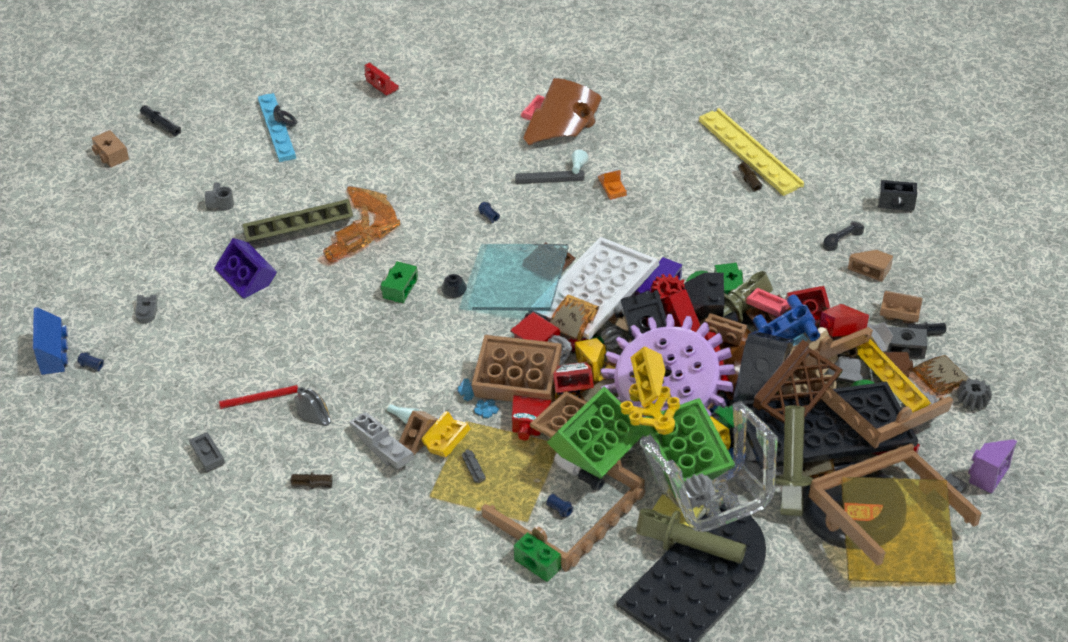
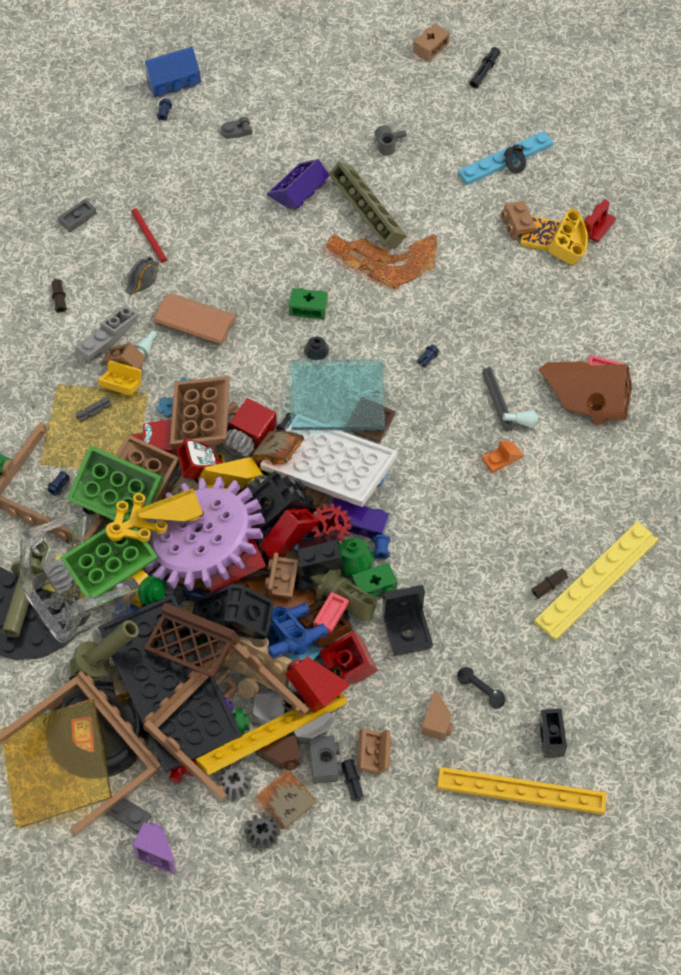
camera: 75 degrees right, 15 degrees up
none -> nougat slope [154,293,237,344]
none -> blue bush [373,534,390,559]
none -> black bracket [382,585,433,656]
none -> yellow plate [437,767,607,815]
none -> medium nougat bracket [501,201,536,241]
none -> tile [520,216,560,251]
none -> yellow beam [548,209,588,265]

